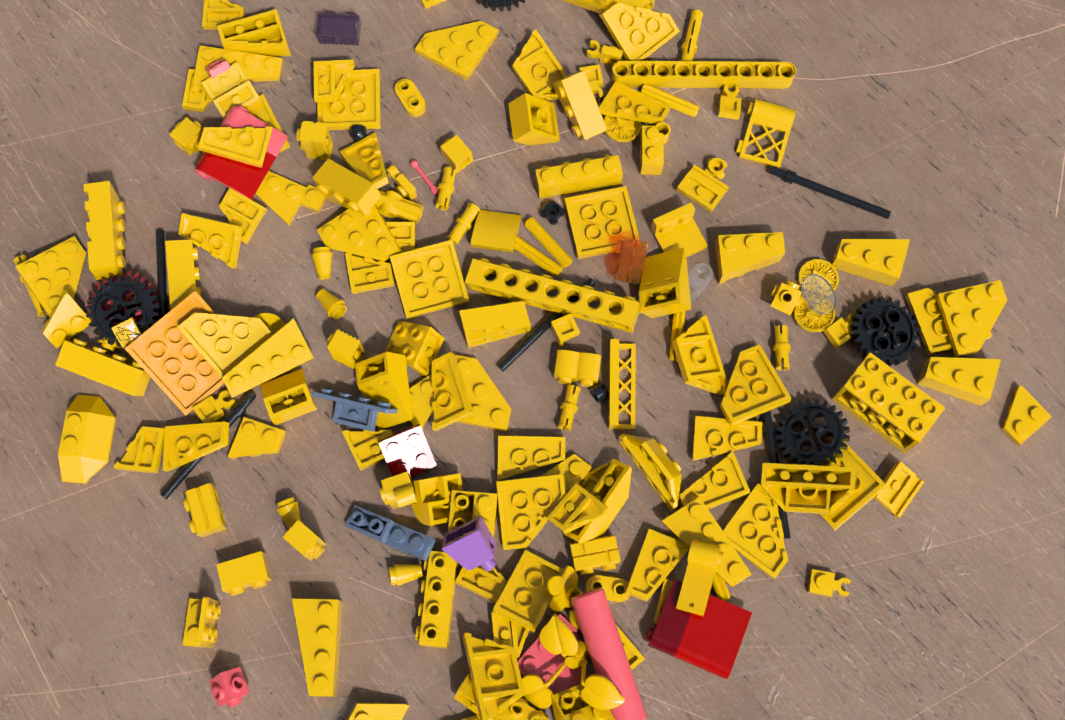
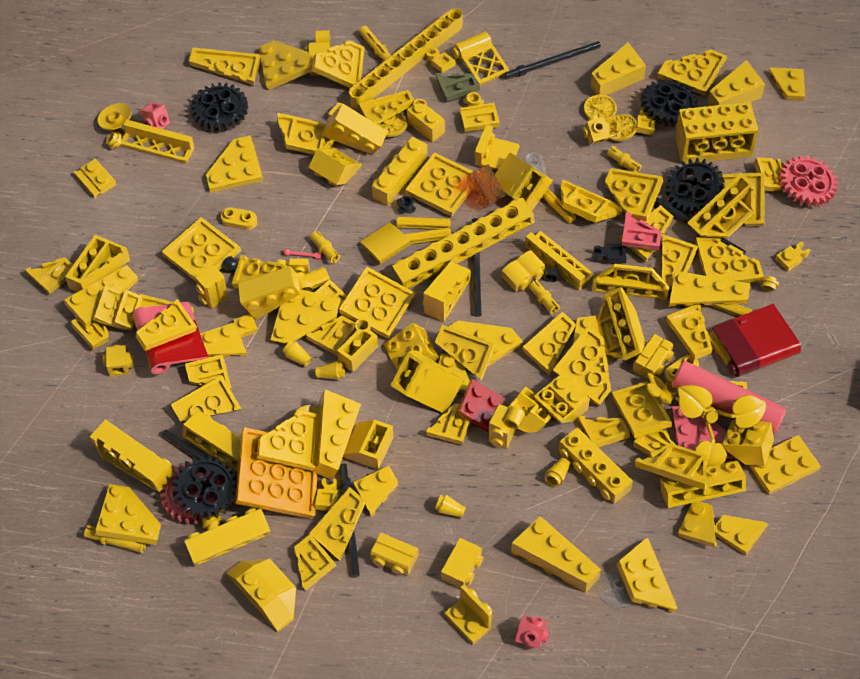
camera: 45 degrees left, 15 degrees down
yellow wing [41,290,92,349] -> none
tile [111,317,142,348] -> none
coral tile [205,58,231,78] -> none
yellow brick [282,520,326,561] -> none
sand blue bracket [312,388,398,431] -> none
yellow wing [314,59,355,103] -> none
clear purple brick [316,11,361,46] -> none
yellow brick [327,329,366,370] -> none
sand blue slope [345,505,436,561] -> none
yellow brick [440,135,473,173] -> none
medium lavender torso [442,516,497,571] -> none
yellow pin [447,203,480,245] -> none
yellow wing [547,483,611,534] -> none
yellow panel [550,313,580,348] -> none
yellow plate [587,40,623,66] -> none
yellow axle [641,84,699,117] -> none
yellow door [676,539,724,616] -> none
yellow wedge [715,232,785,284] -> none
clear dish [801,274,836,315] -> none
yellow plate [936,280,1007,357] -> none
none -> yellow hinge [337,318,378,373]
none -> olive wing [435,73,480,102]
none -> black plate [593,244,626,263]
none -> coral wing [622,212,661,251]
none -> yellow plate [760,276,779,291]
none -> coral gear [778,155,838,207]

